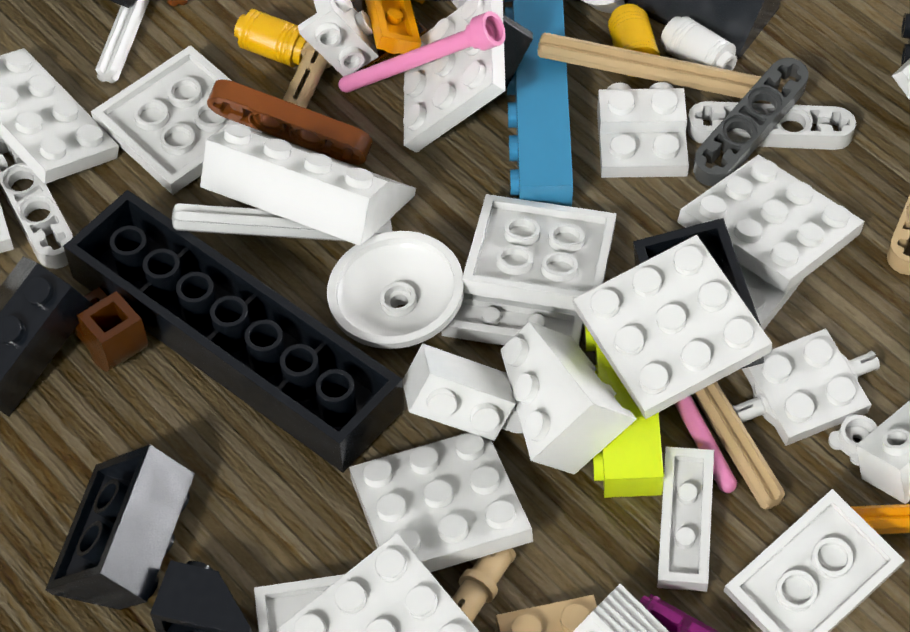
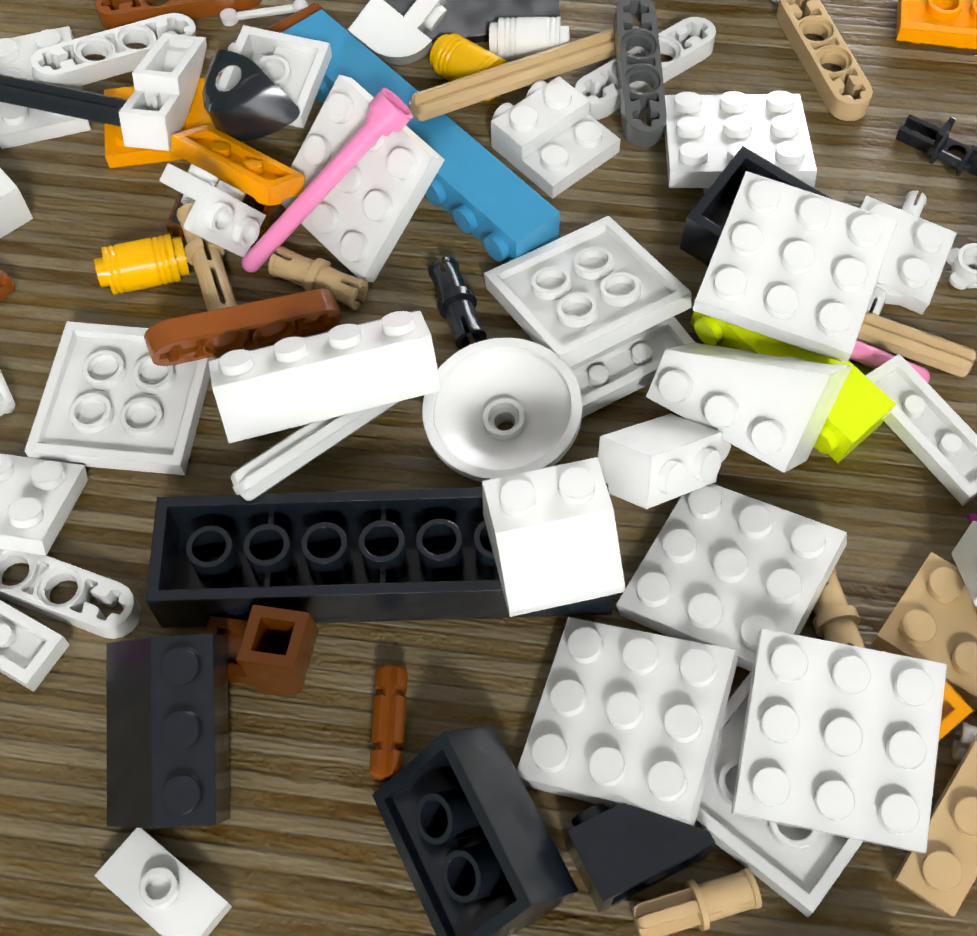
camera: 40 degrees left, 5 degrees up
none -> tan pin [268,246,368,310]
none -> dark orange axle [369,665,408,781]
none -> black pin [428,257,487,350]
none -> white slope [482,457,625,617]
none -> white plate [517,617,738,826]

